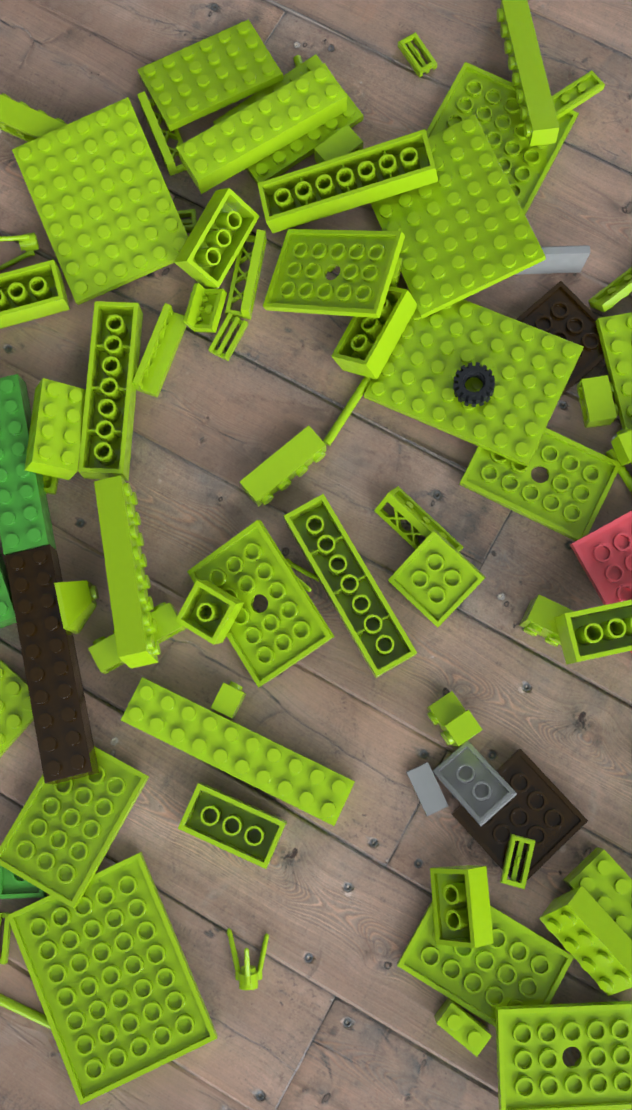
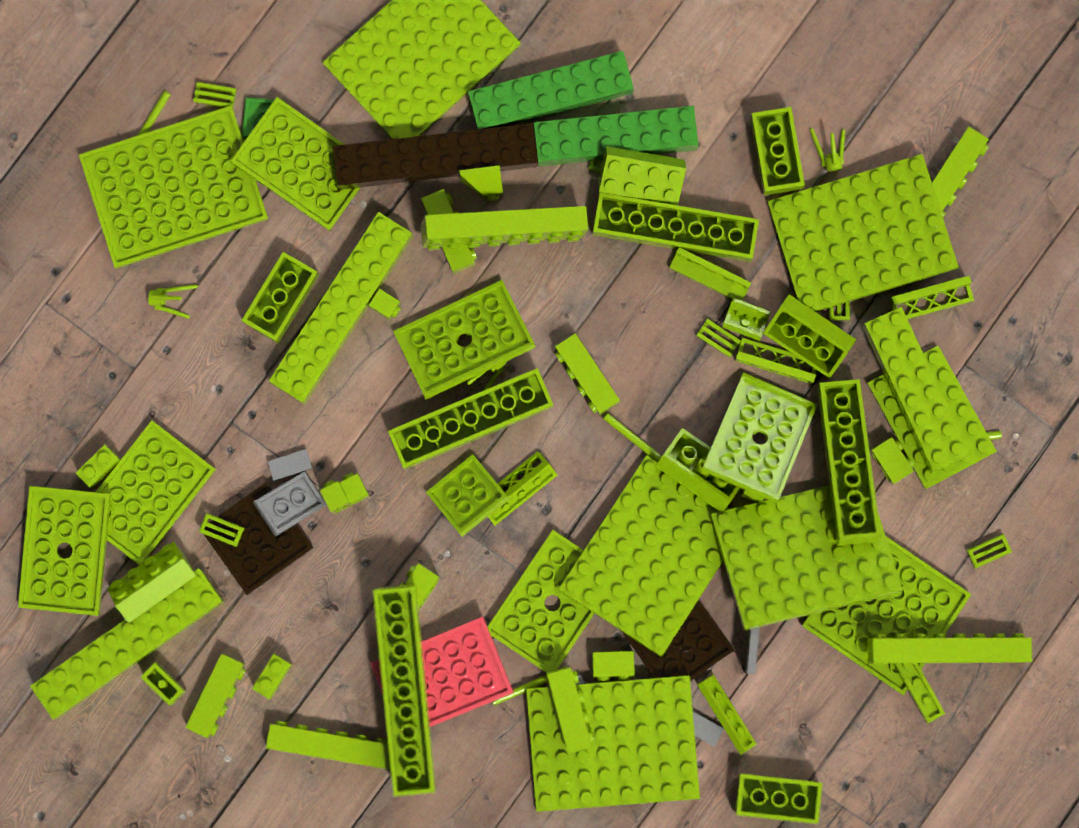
camera: 90 degrees right, 5 degrees up
lime plate [137,19,284,132] -> none
lime brick [175,580,244,645] -> none
lime slope [430,865,494,948] -> none
black tyre [453,362,495,407] -> none

